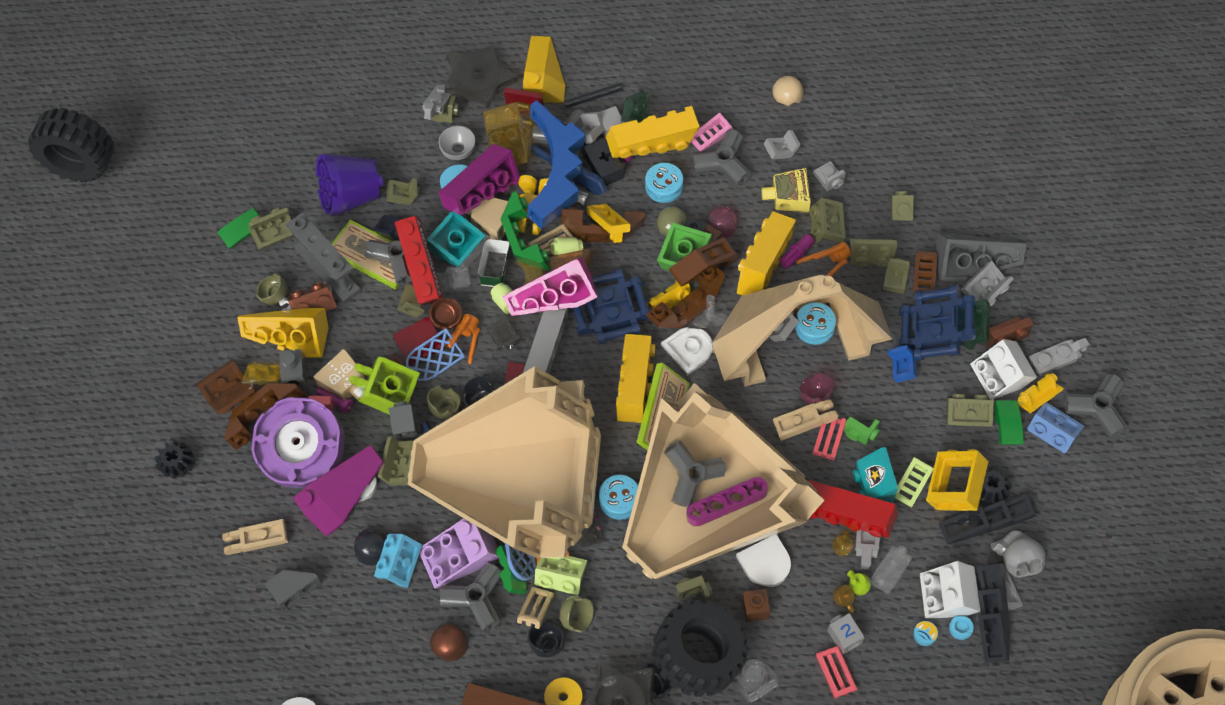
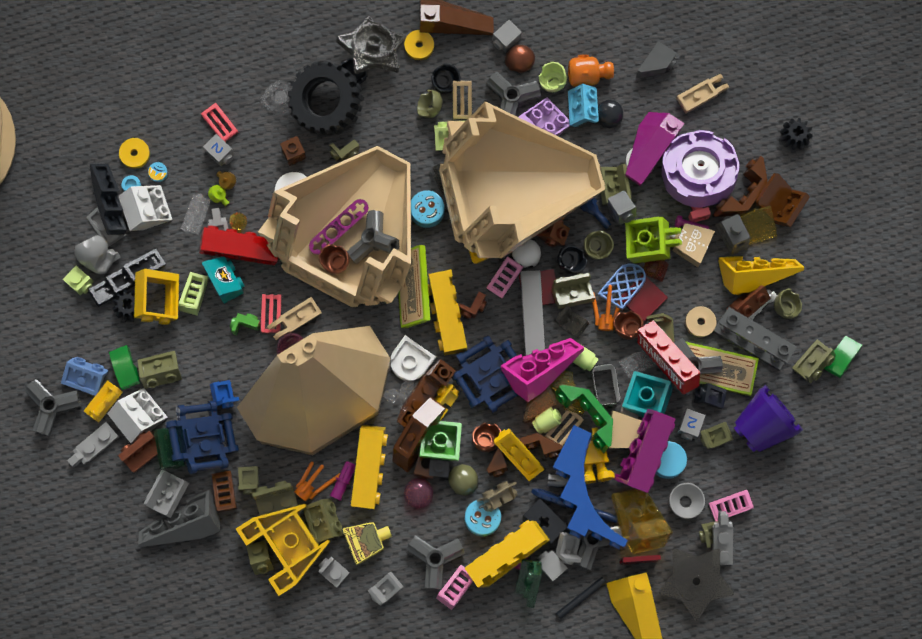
camera: 155 degrees right, 15 degrees up
none -> yellowish green bracket [63,266,94,296]
none -> yellow piece [119,138,150,169]
none -> yellow wedge [236,504,330,596]
none -> copper hair [319,244,350,274]
none -> copper bracket [459,292,487,319]
none -> copper hair [472,423,501,452]
none -> dark tan hinge [477,481,517,512]
none -> light grey brick [493,20,522,53]
none -> yellowish green hair [539,62,567,93]
none -> olive bracket [551,273,595,309]
none -> orange piece [568,55,614,87]
none -> light grey brick [677,409,705,441]
none -> tan piece [685,306,716,338]
none -> bright pink slope [708,490,754,521]

